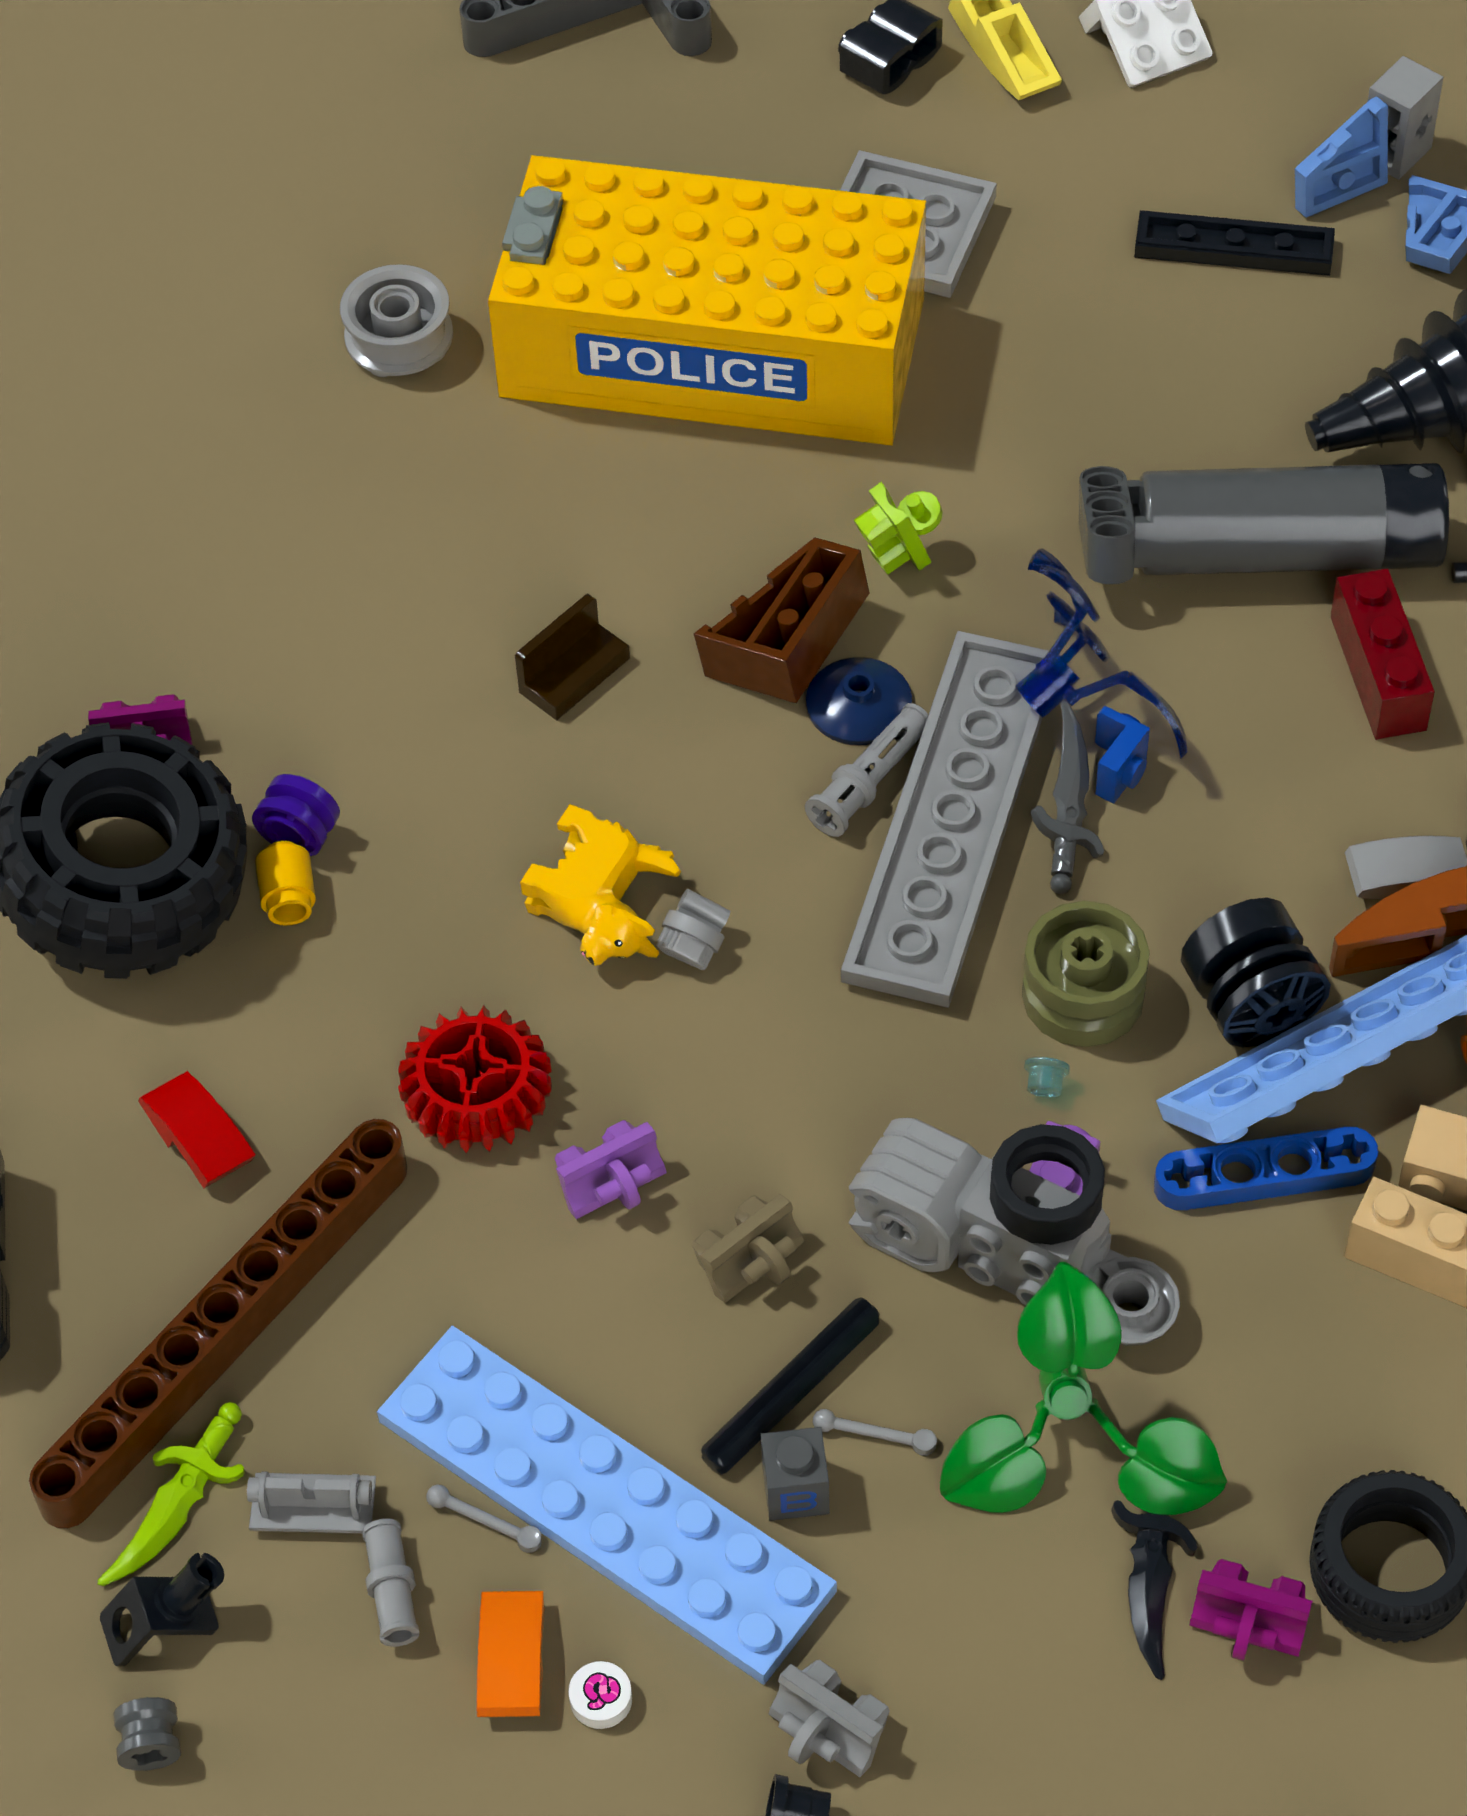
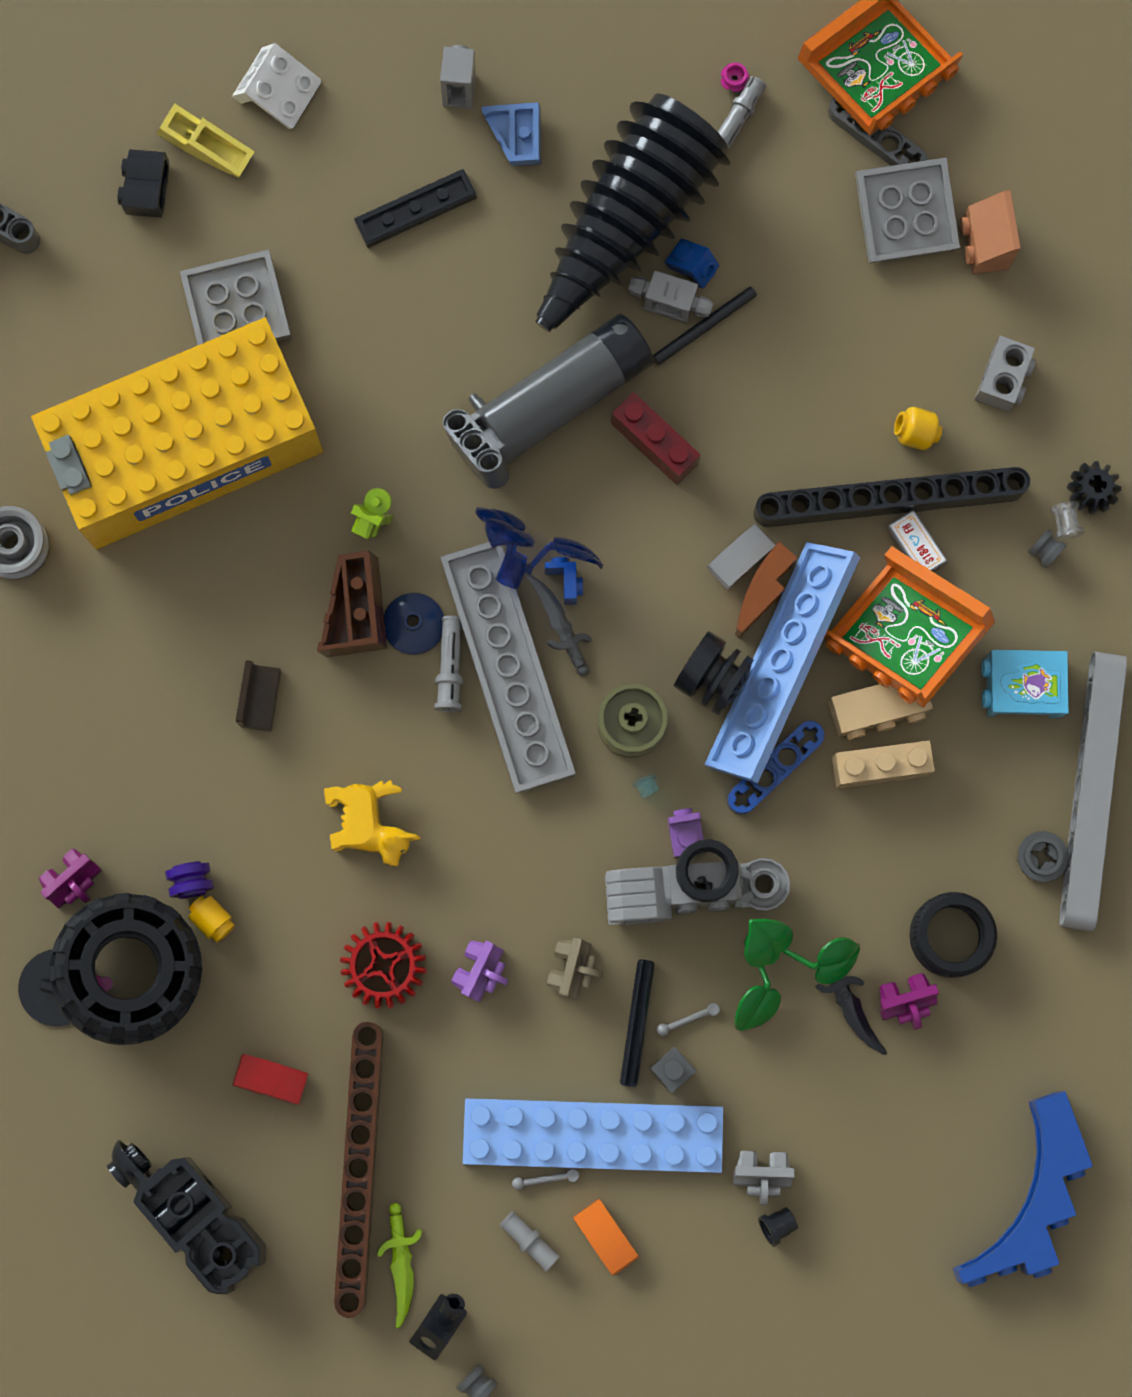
camera: 40 degrees left, 25 degrees up
light grey hinge [247,1471,376,1534] -> none
white tile [568,1661,632,1729] -> none
light grey piece [656,888,731,970] -> none
medium blue wing [1295,96,1388,218] -> none

